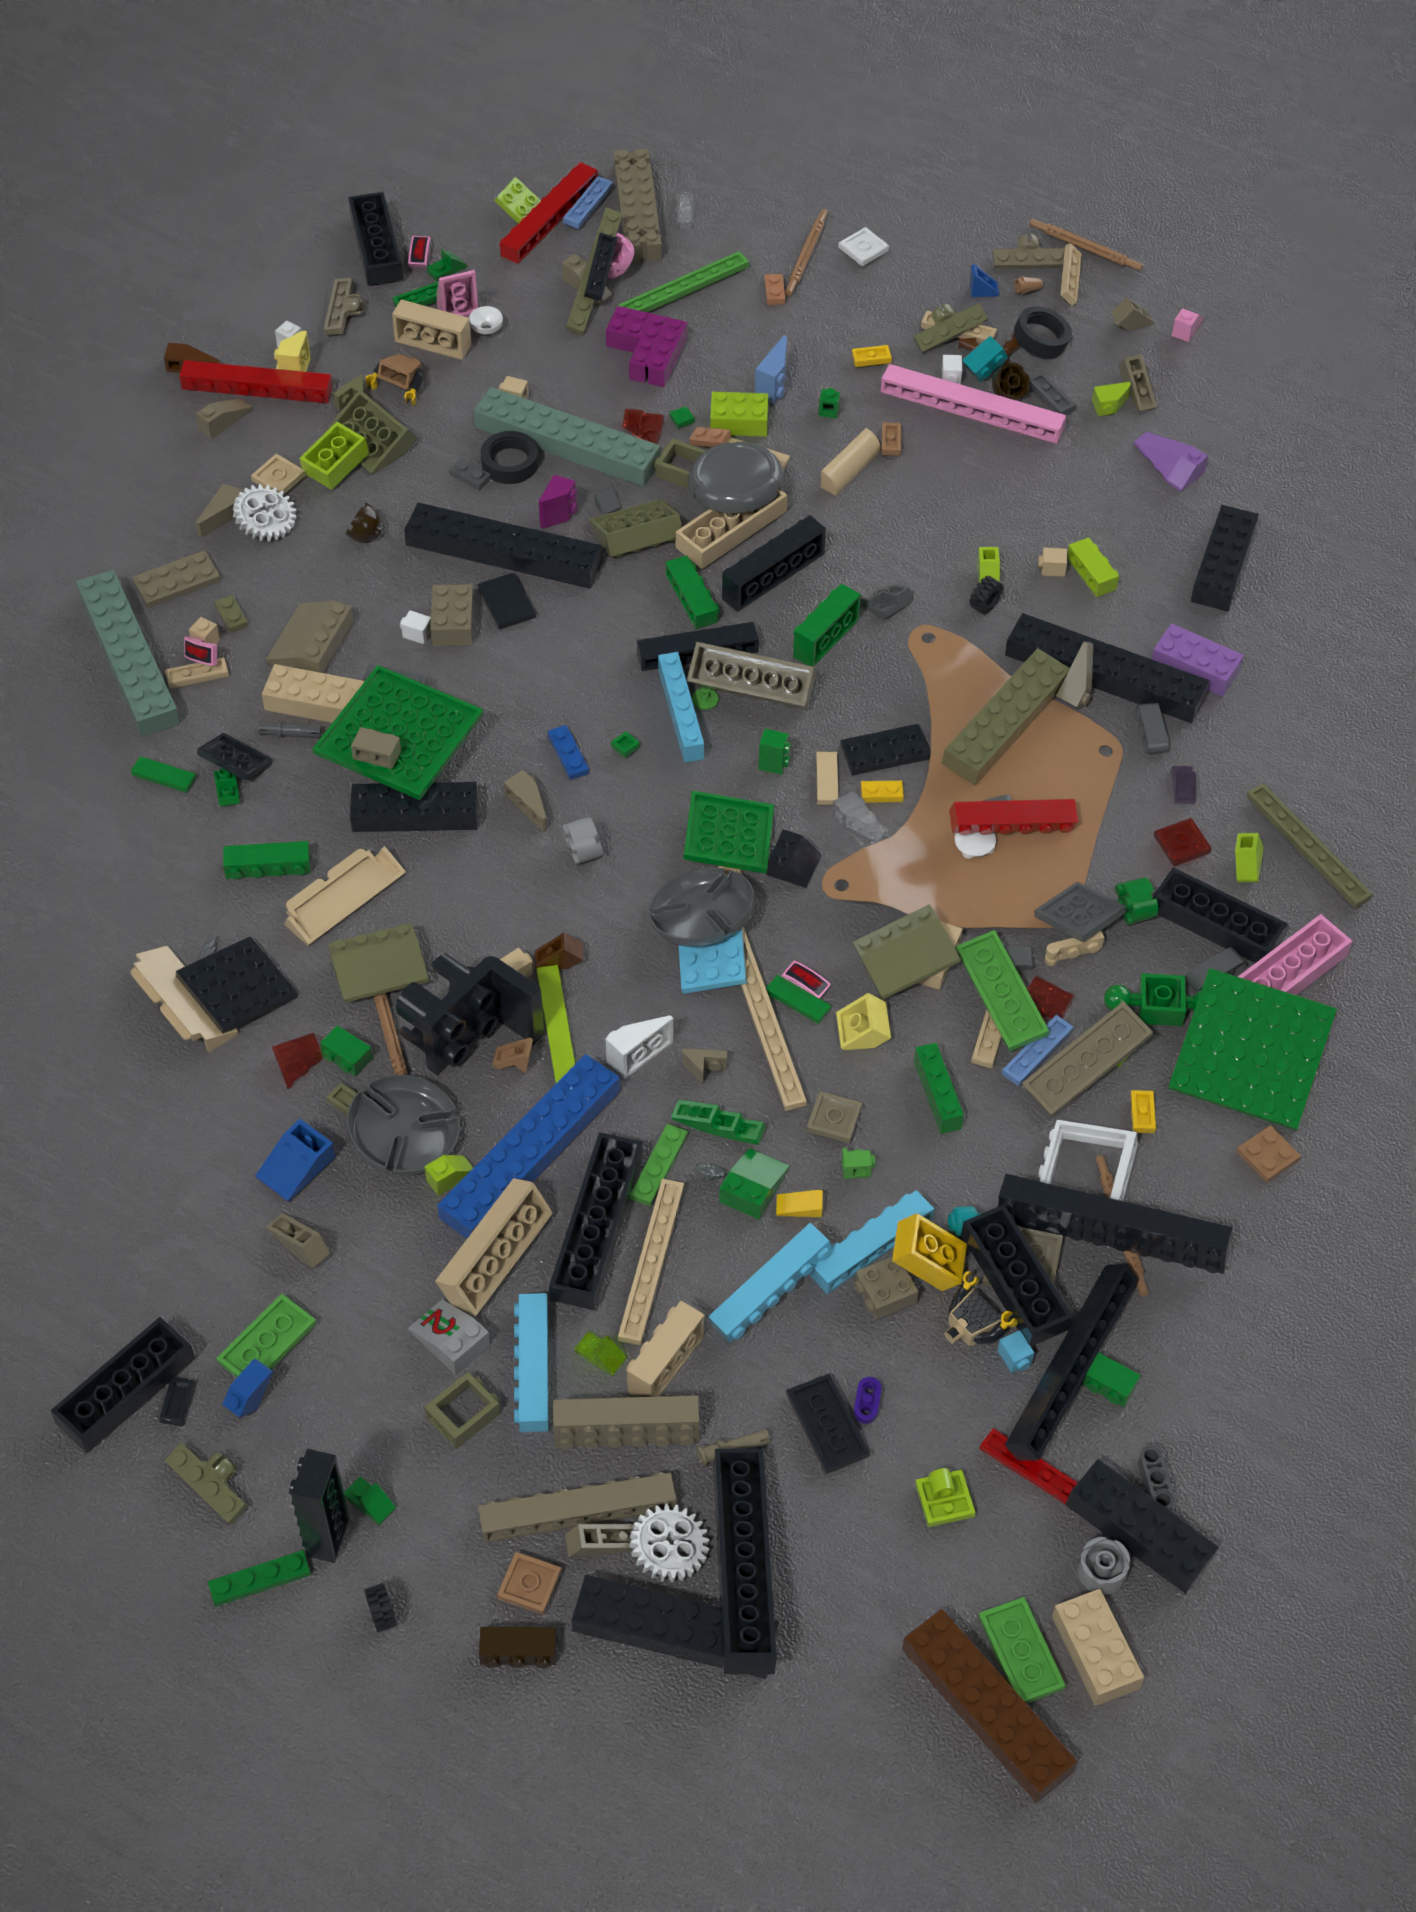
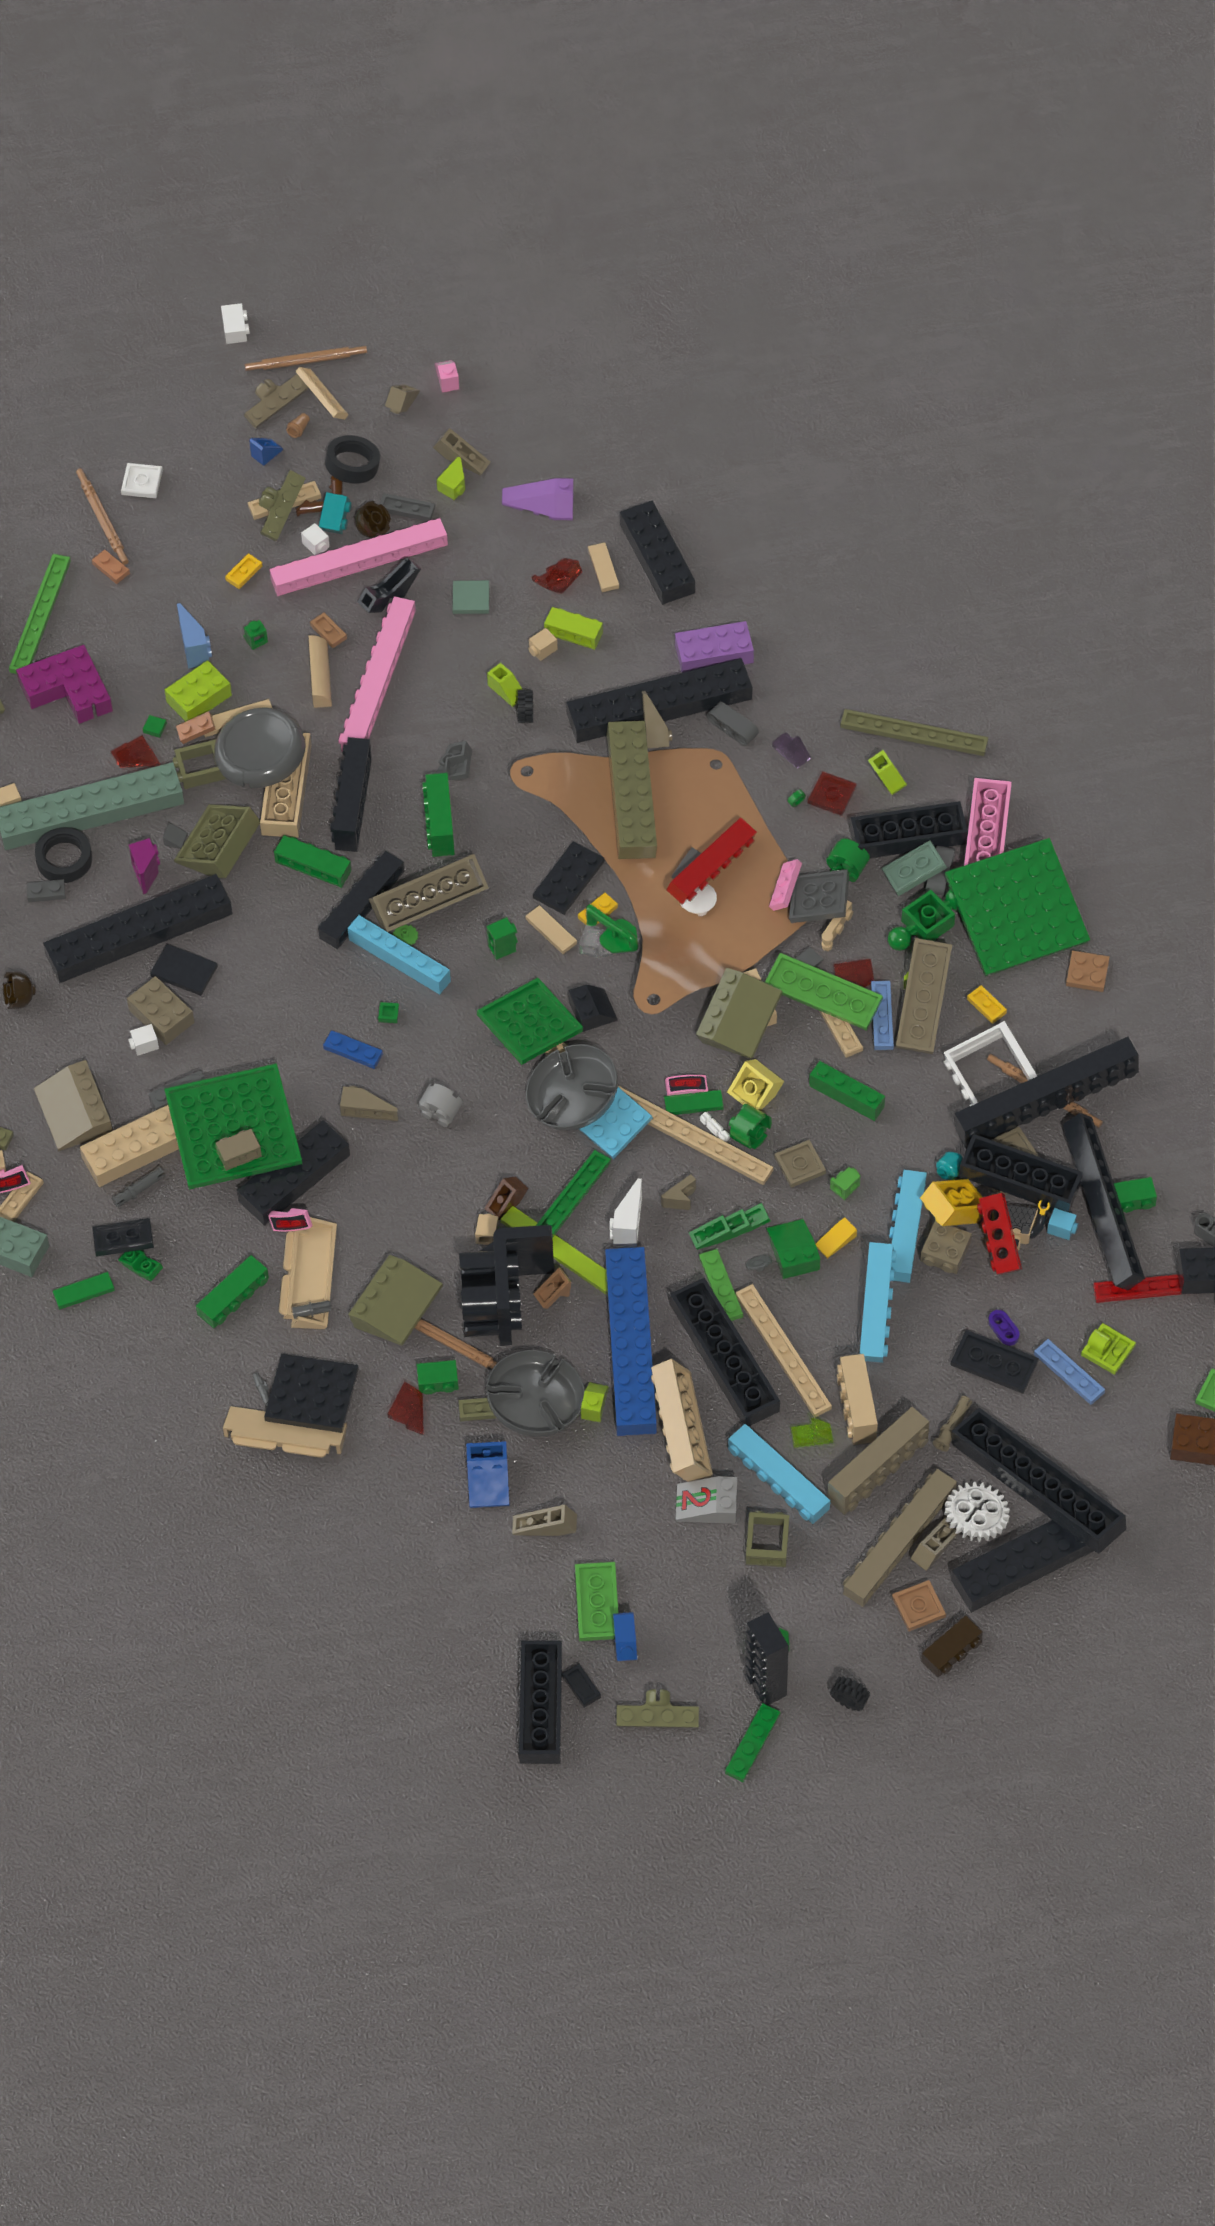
camera: 40 degrees left, 5 degrees up
none -> white brick [221,303,250,344]
none -> slope [268,1208,313,1232]
none -> dark grey axle [292,1300,331,1319]
none -> bright pink brick [339,596,416,752]
none -> black arch [357,558,421,613]
none -> sand green tile [453,580,489,614]
none -> clear red slope [531,558,582,594]
none -> green plate [536,1150,611,1237]
none -> green piece [586,904,638,953]
none -> tan tile [588,543,619,592]
none -> white axle [700,1112,730,1142]
none -> green brick [729,1104,772,1149]
none -> bright pink plate [769,859,802,911]
none -> green tile [787,789,806,807]
none -> sand green tile [882,841,947,896]
none -> red brick [977,1193,1022,1275]
none -> medium blue plate [1034,1339,1105,1405]

